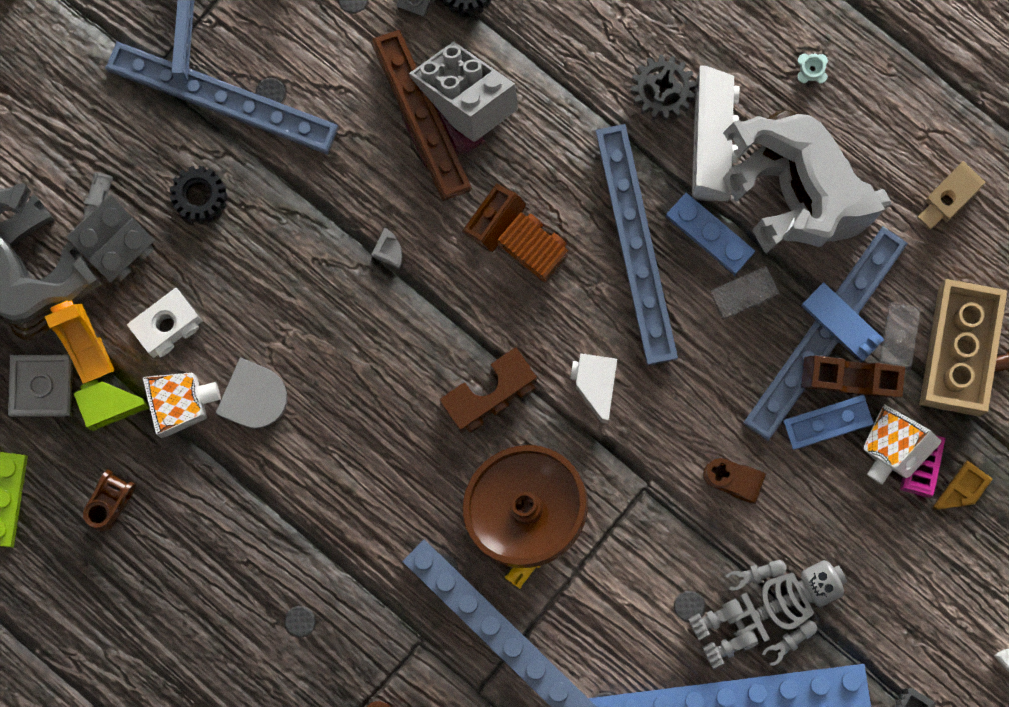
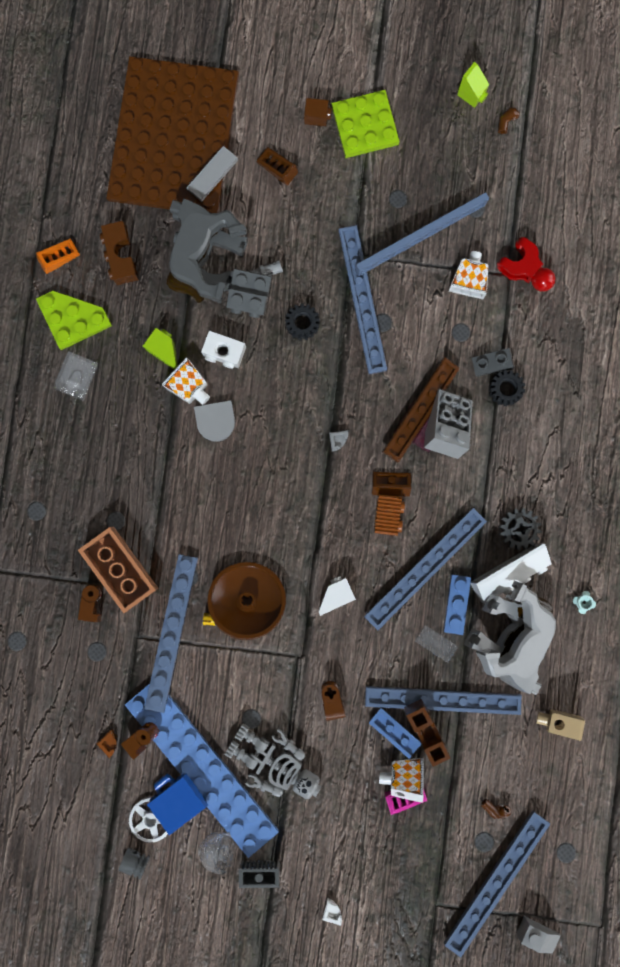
camera: 55 degrees right, 5 degrees up
light grey tile [8,355,73,417] -> none
light orange arch [44,300,115,384] -> none
reddish brown piece [83,469,136,532] -> none
reddish brown arch [439,347,537,433] -> none
medium blue hinge [801,282,884,363] -> none
clear plate [879,302,921,369] -> none
tan brick [919,279,1007,417] -> none
pearl gold tile [932,461,992,510] -> none
none -> clear piece [54,351,98,401]
none -> nougat brick [78,527,159,613]

